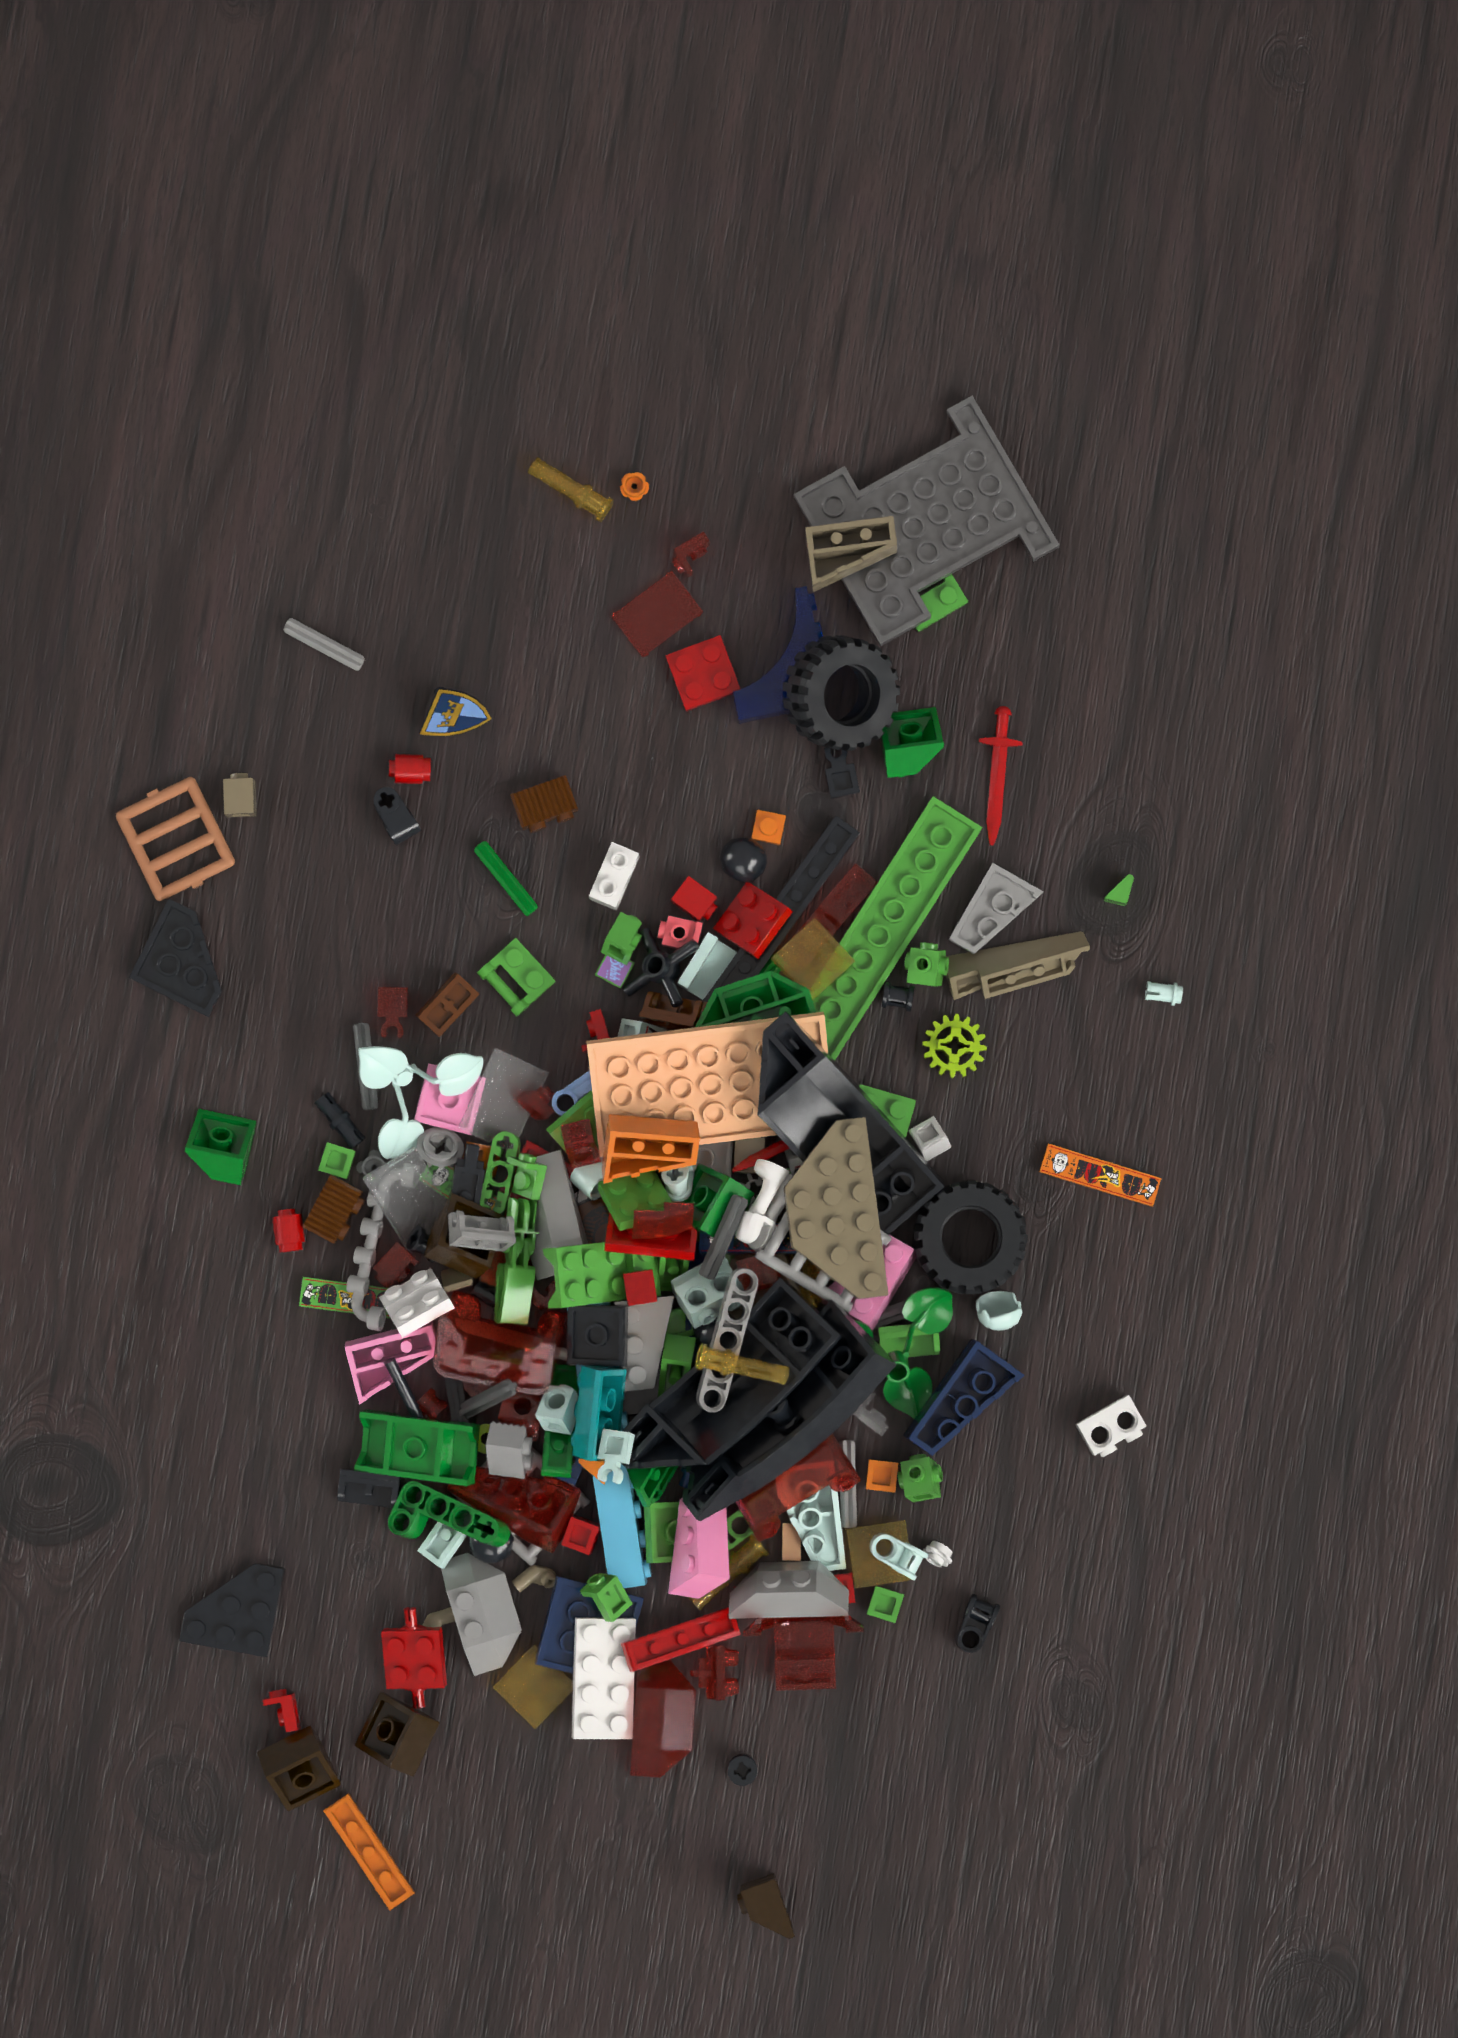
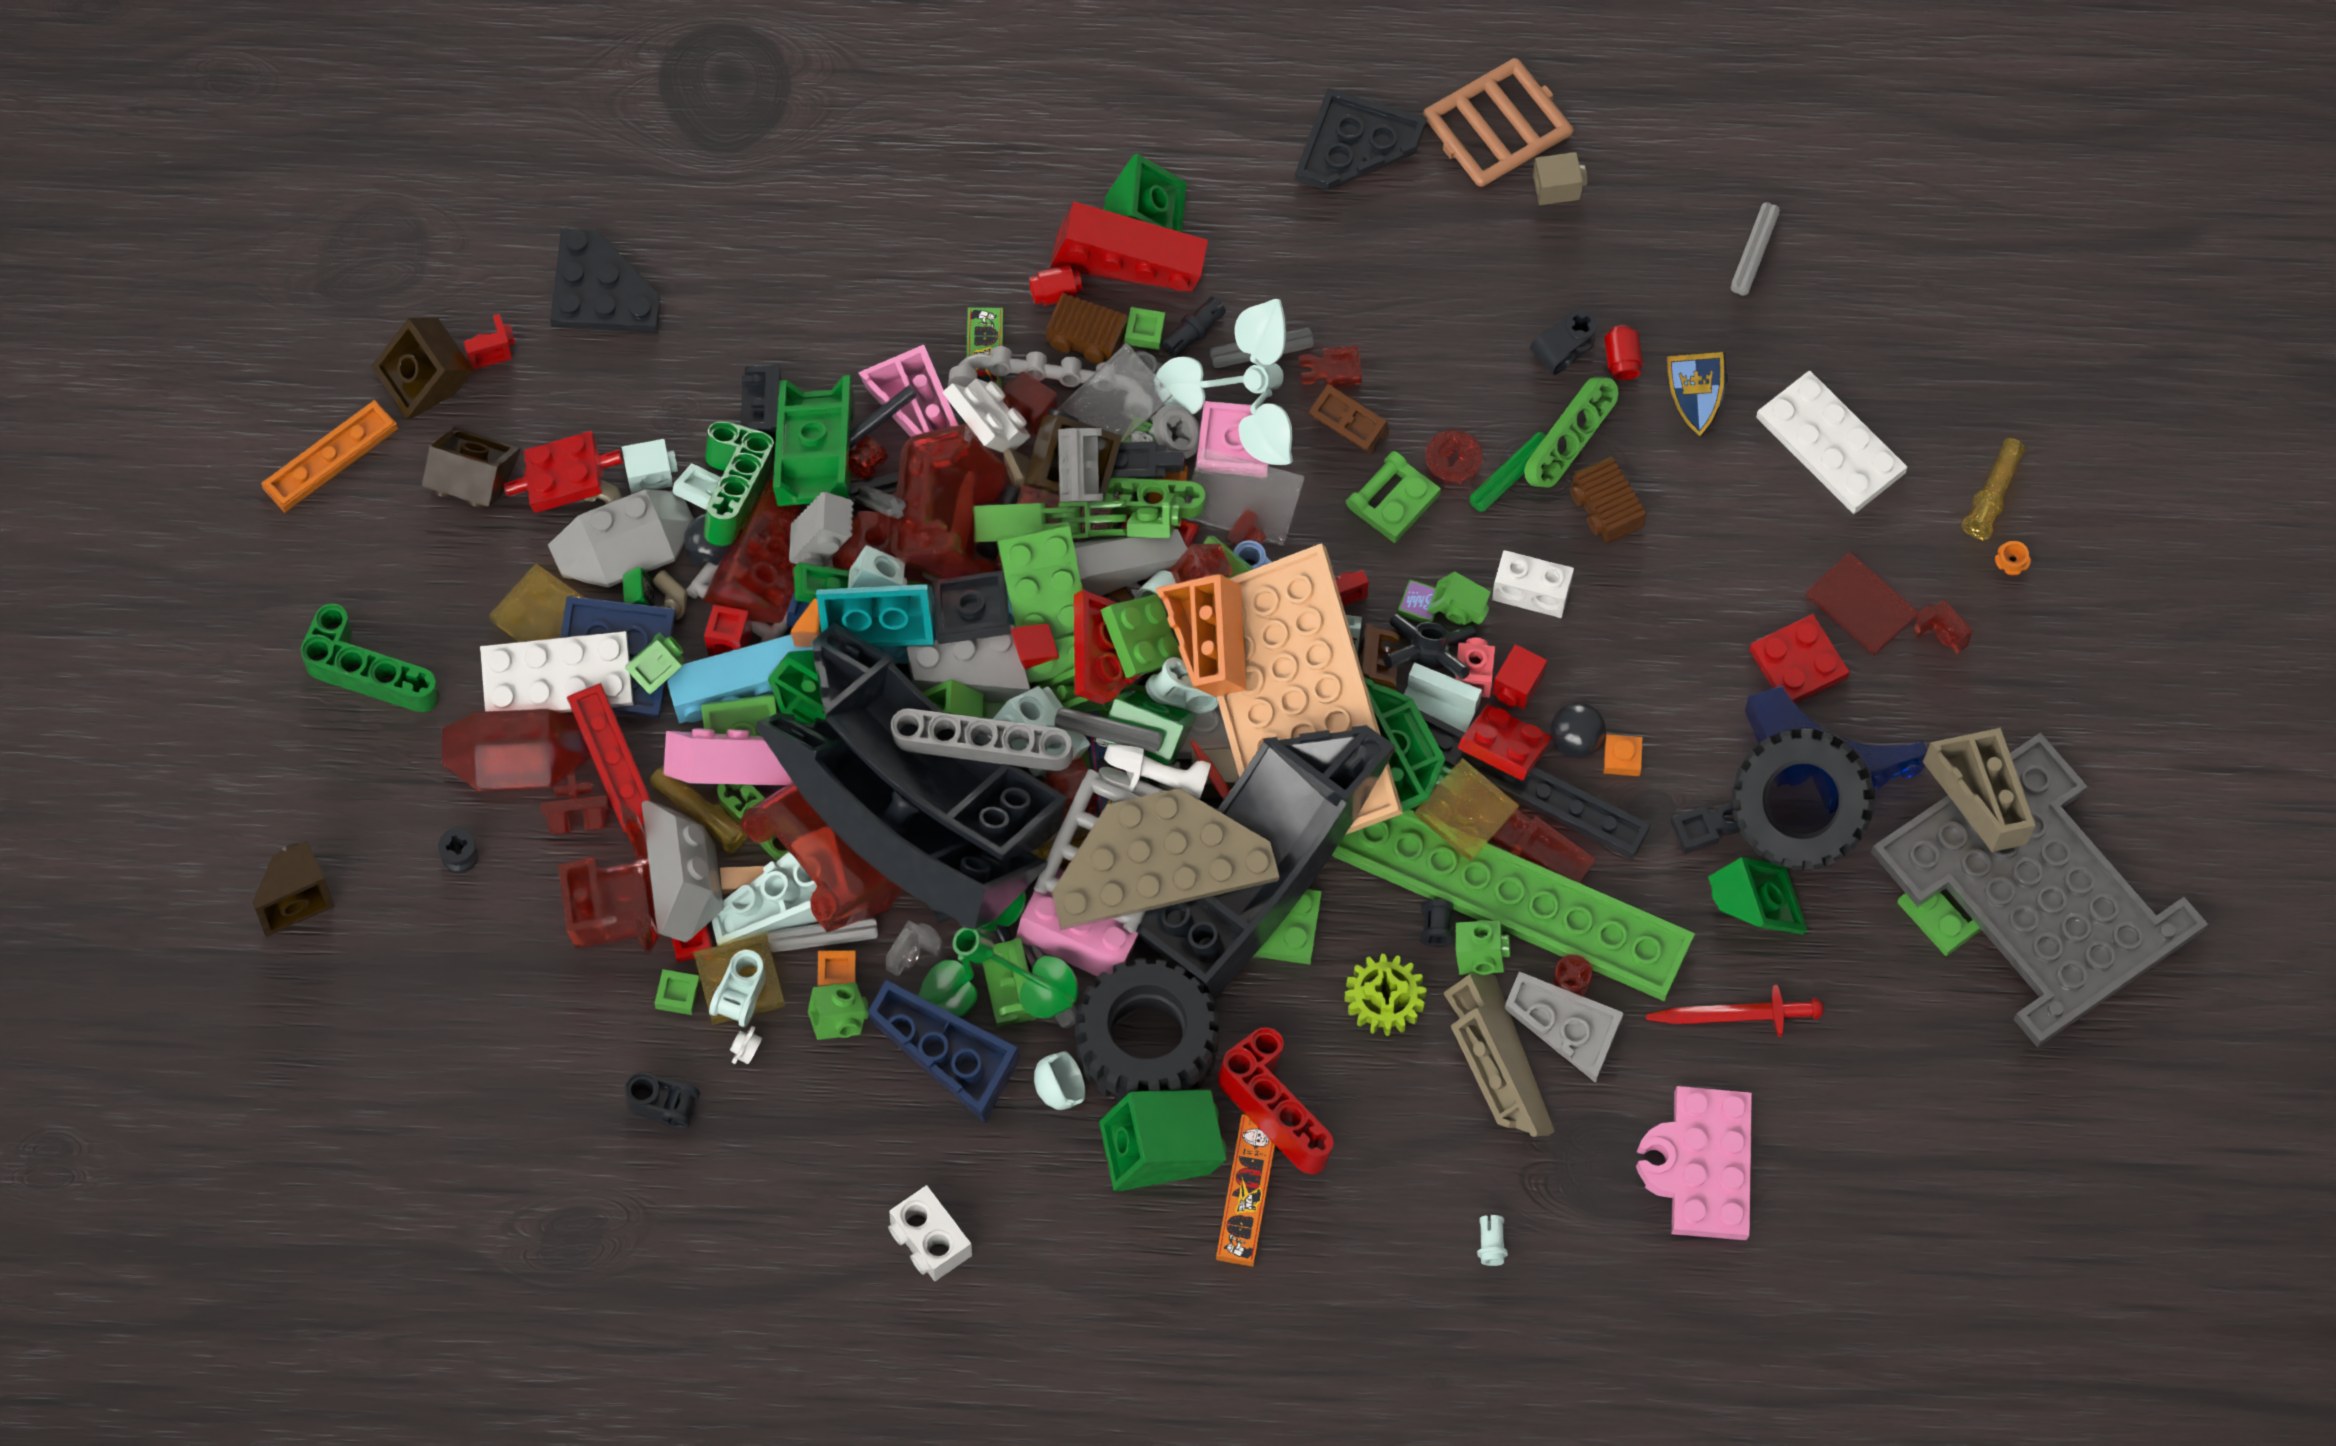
camera: 85 degrees right, 20 degrees down
light aqua plate [597,1429,635,1484] -> none
clear red slope [632,1202,694,1239] -> none
clear yellow pin [695,1343,789,1385] -> none
white slope [908,1116,951,1161] -> none
bright green slope [1104,874,1134,906] -> none
none -> green beam [301,603,440,712]
none -> light aqua brick [622,439,678,494]
none -> green slope [623,567,655,607]
none -> red wedge [1049,201,1208,292]
none -> green slope [1099,1090,1226,1191]
none -> red beam [1217,1027,1334,1174]
none -> clear red gear [1425,430,1482,484]
none -> bright green beam [1524,377,1619,488]
none -> clear red wheel [1553,955,1592,996]
none -> bright pink plate [1636,1086,1752,1240]
none -> white plate [1756,370,1907,514]

